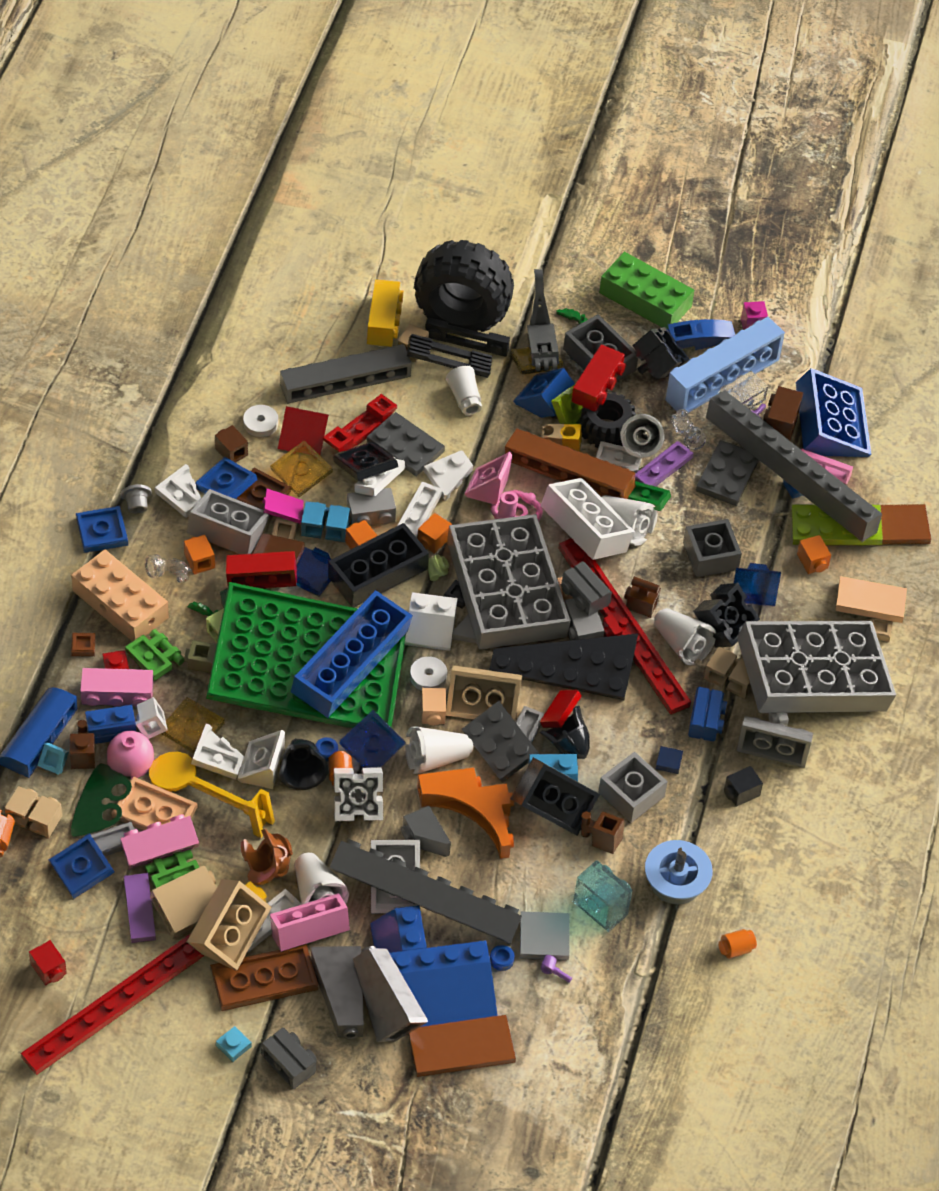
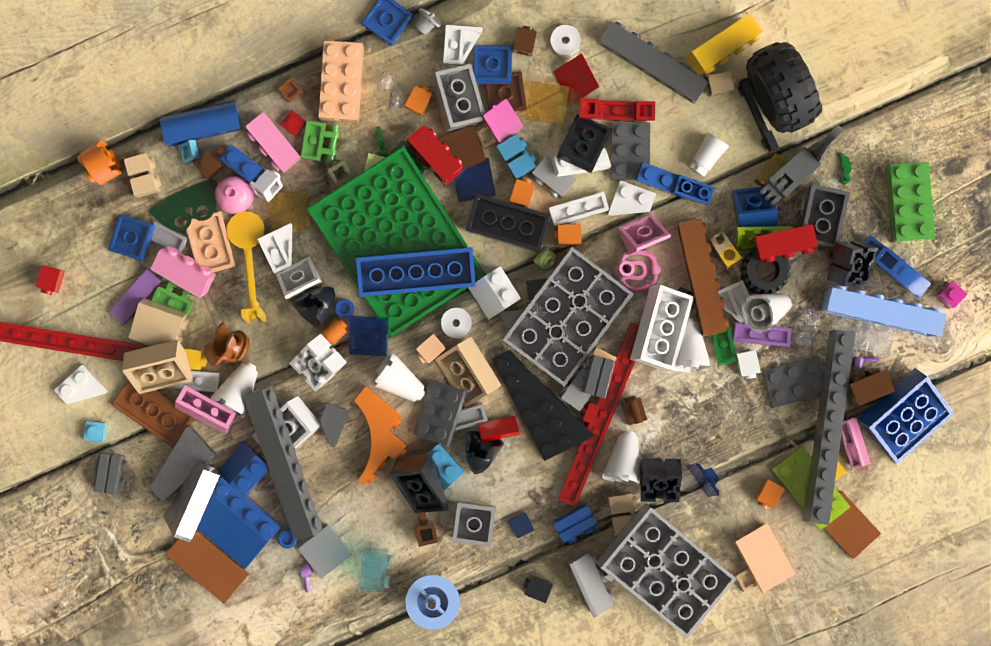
camera: 55 degrees right, 35 degrees up
black container [407,334,492,378] -> none
dark grey brick [683,519,742,577] -> none
none -> white wing [54,364,109,404]
none -> blue slope [635,162,715,205]
none -> white brick [736,350,761,380]

